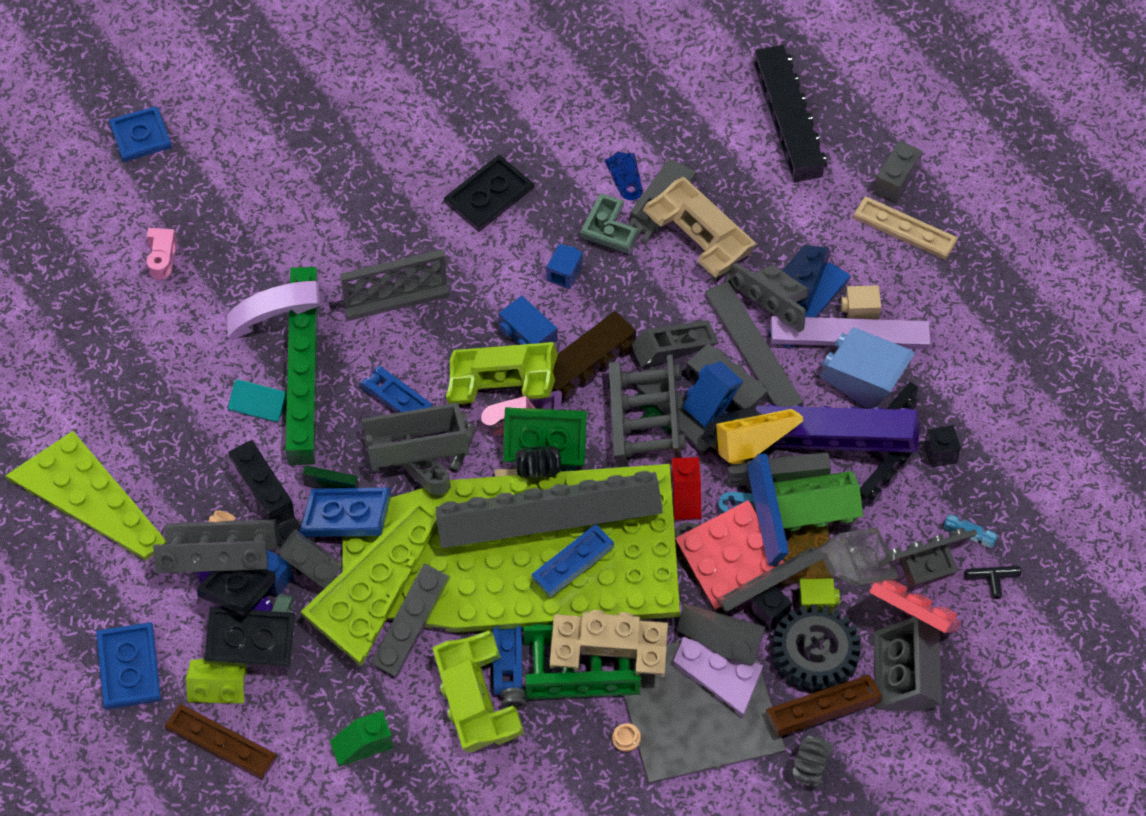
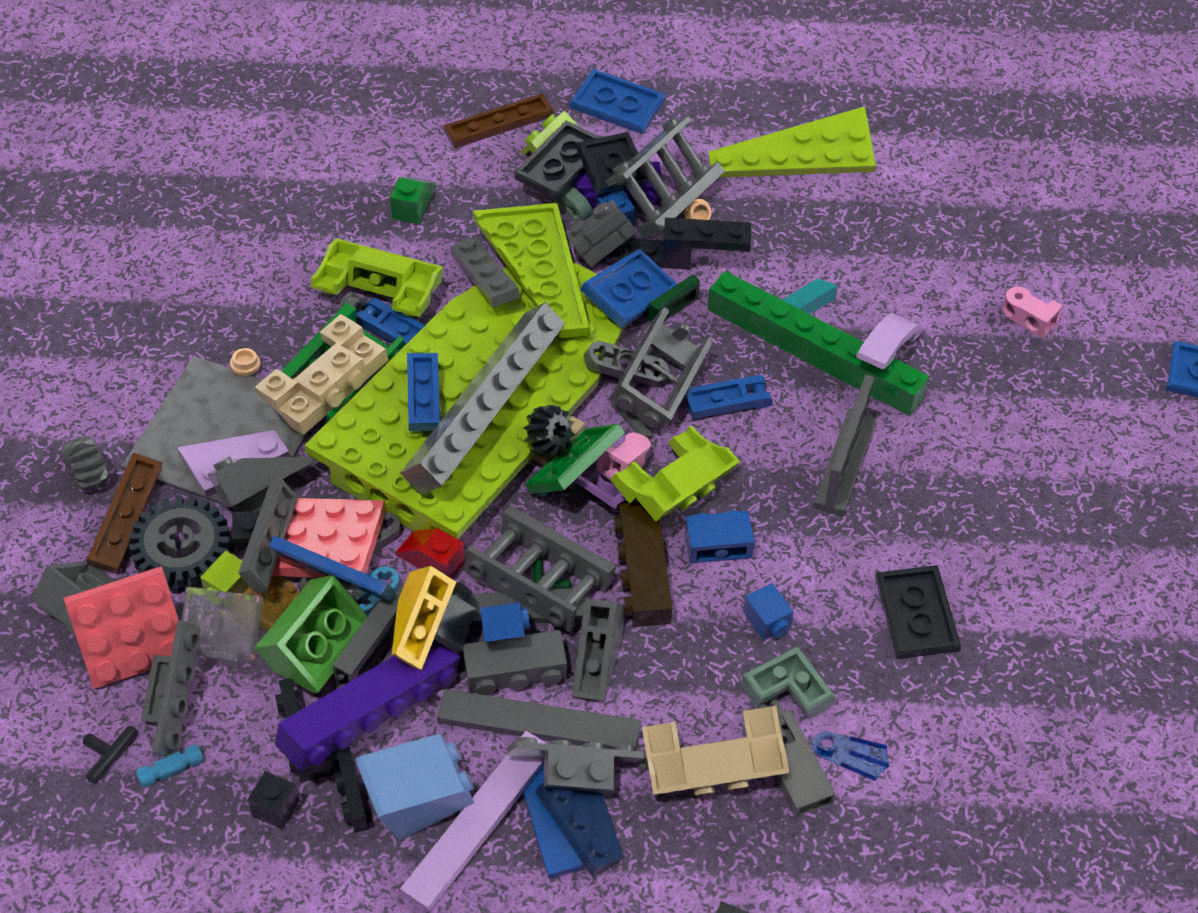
camera: 125 degrees right, 5 degrees down
tan brick [841,285,881,320] -> none

